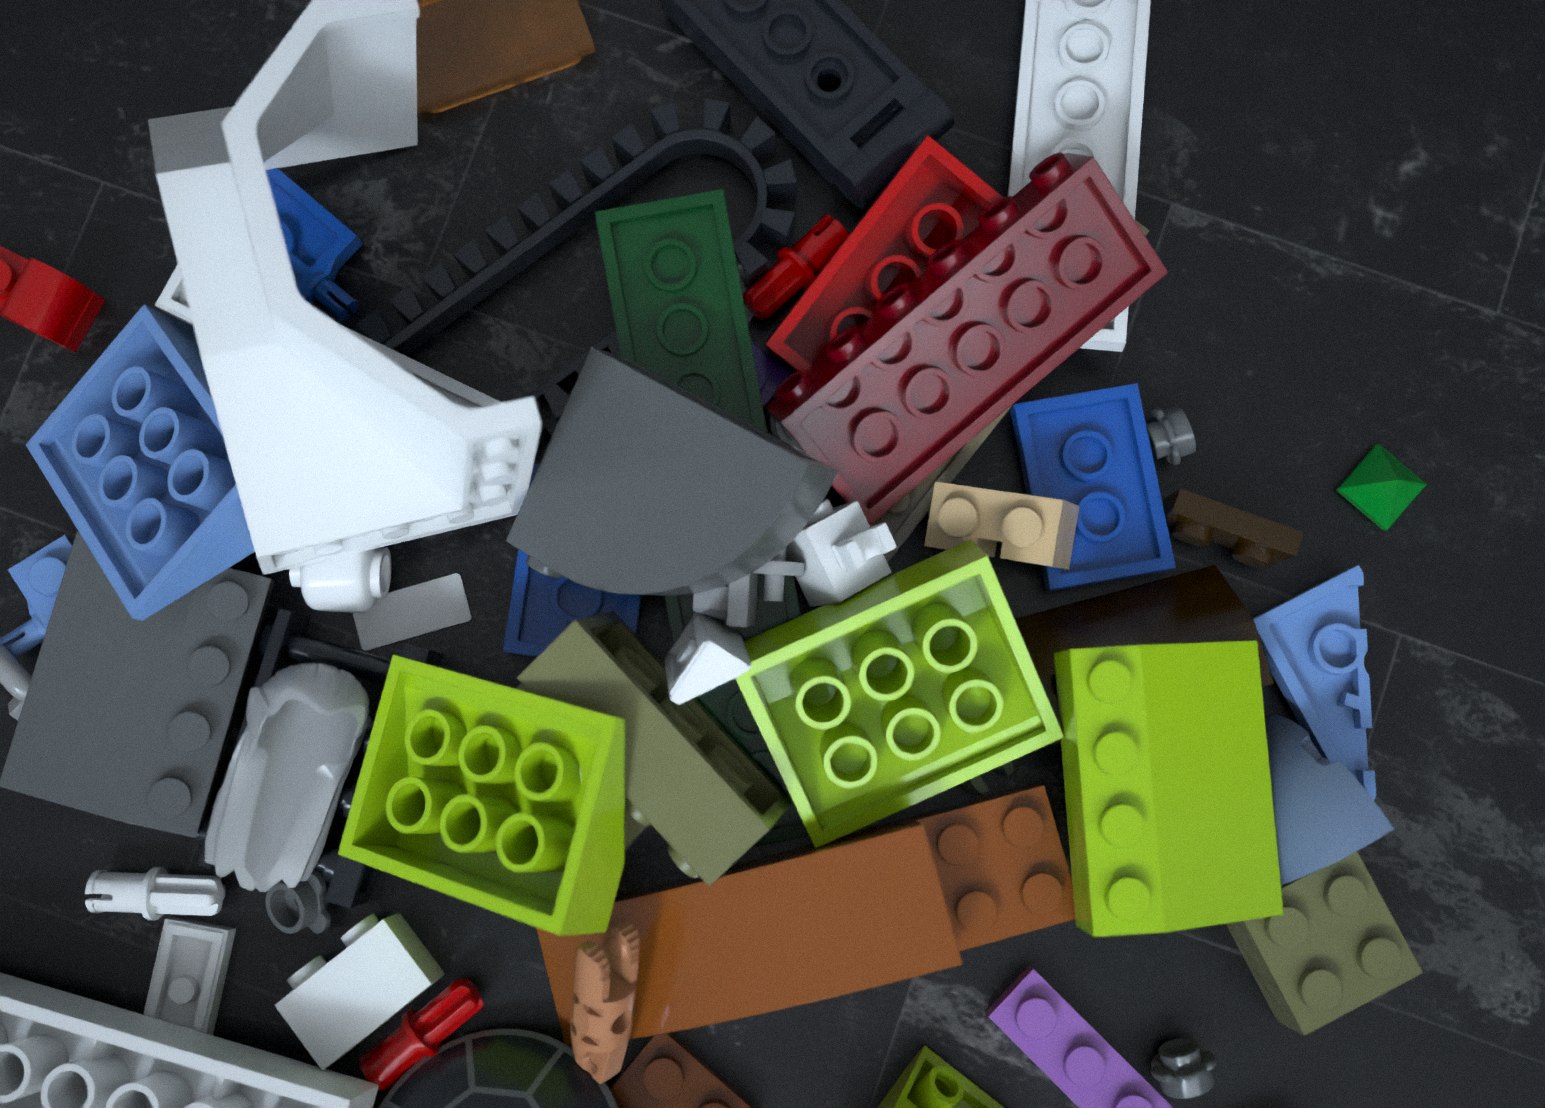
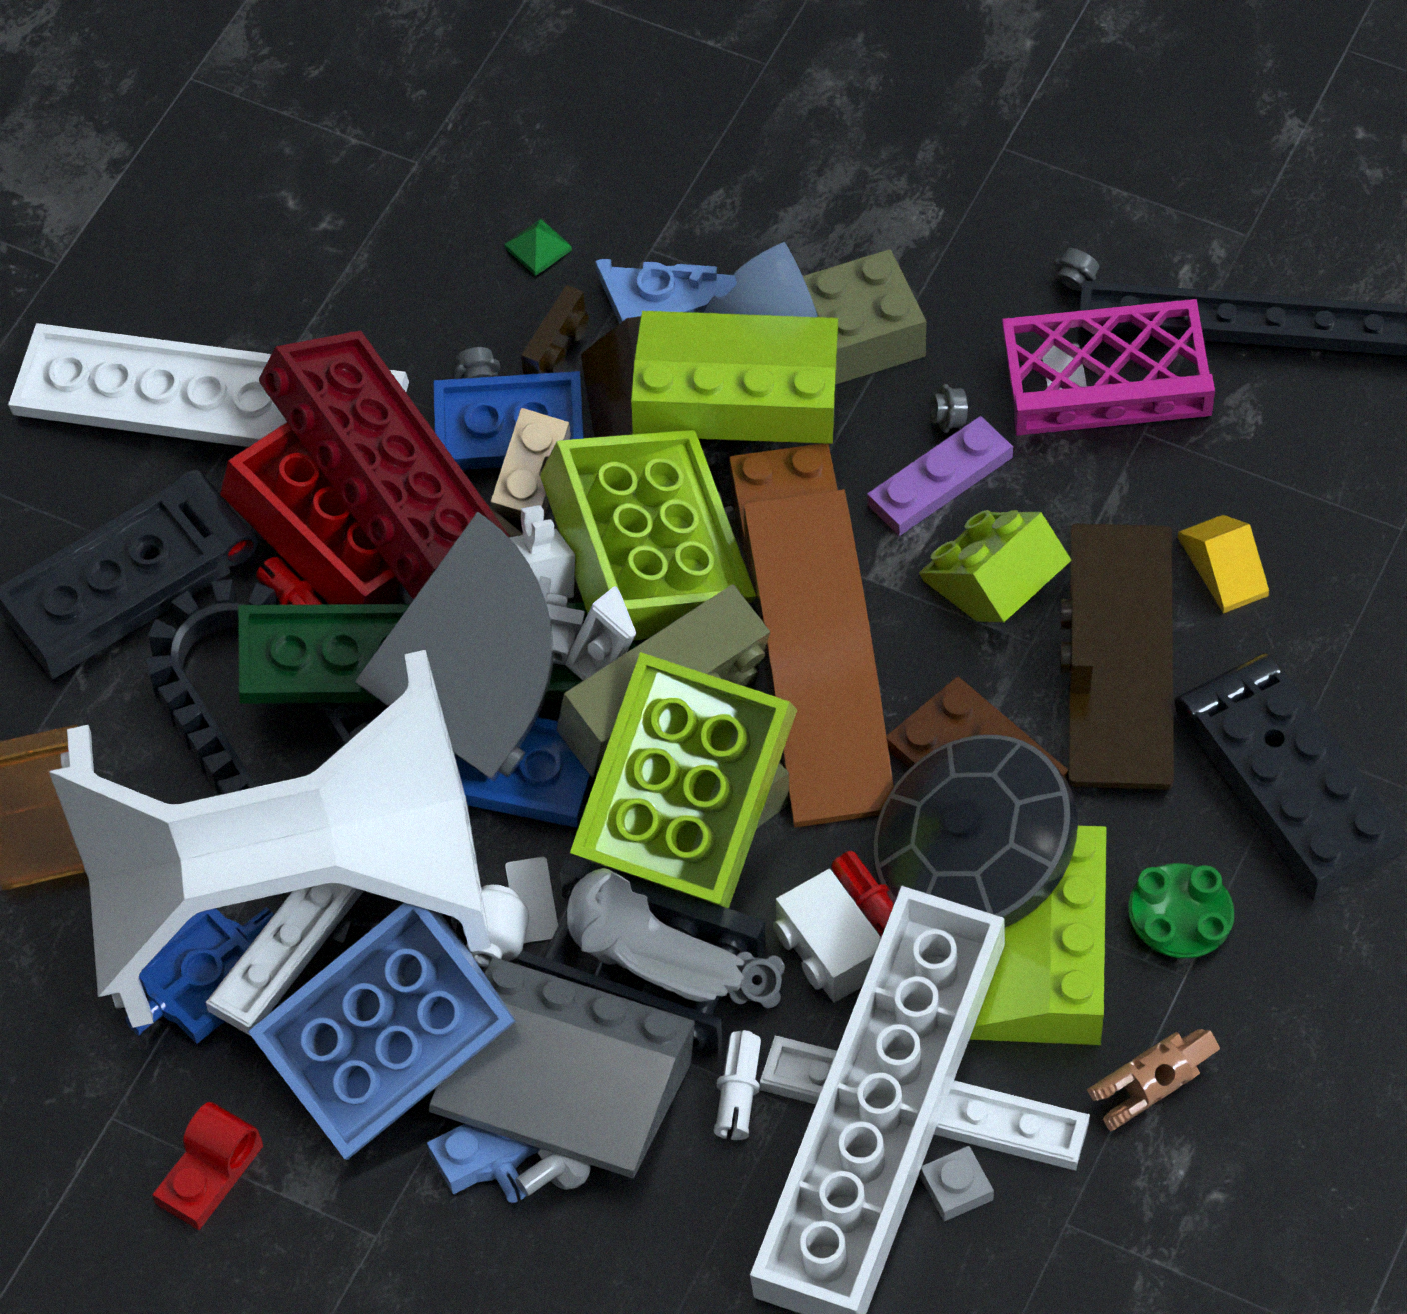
camera: 80 degrees left, 25 degrees down
nougat hinge [570,921,640,1084] -> none

